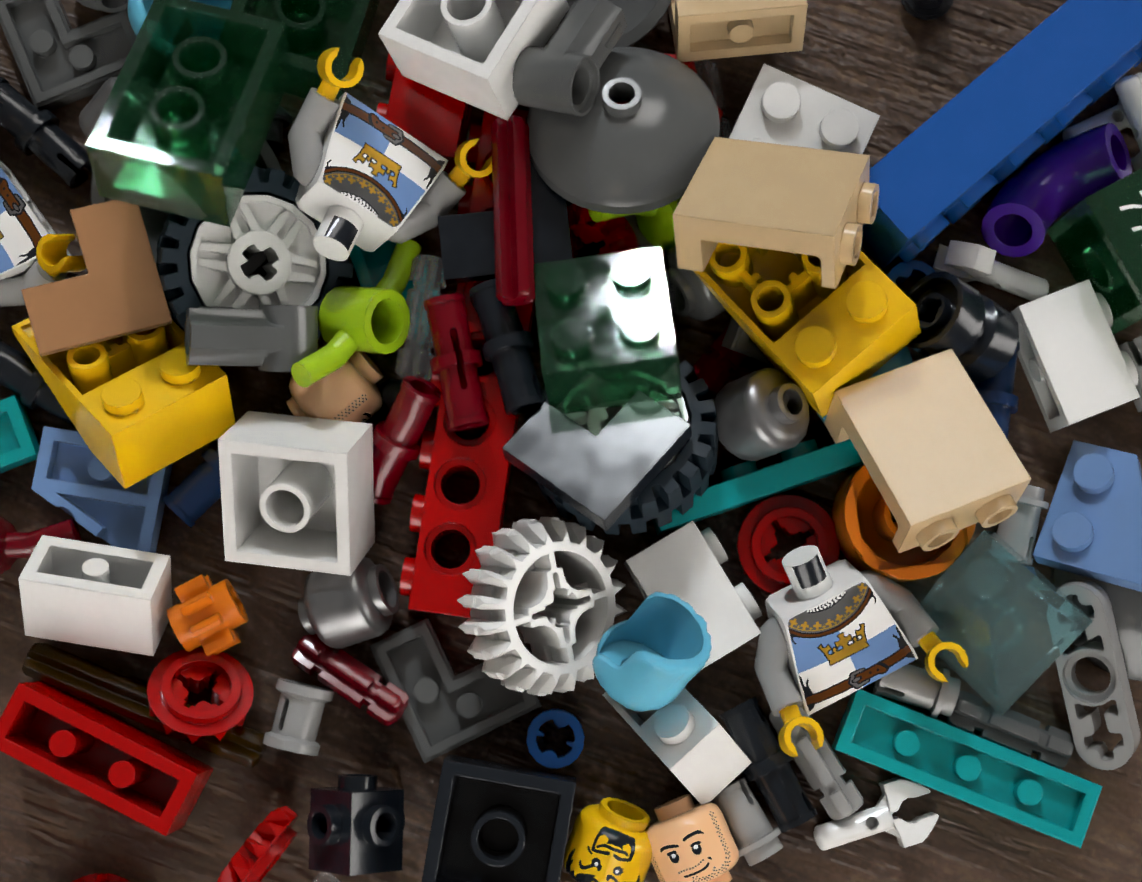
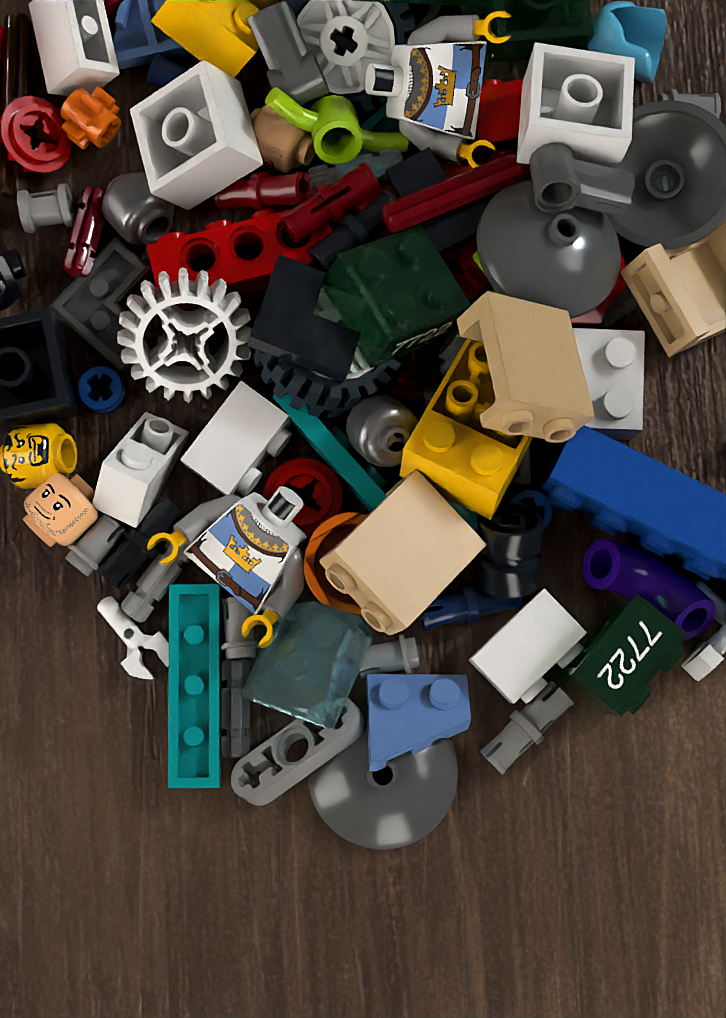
camera: 75 degrees right, 0 degrees up
medium azure hair [592,592,712,712] -> none
white bar [933,240,1049,301] -> none

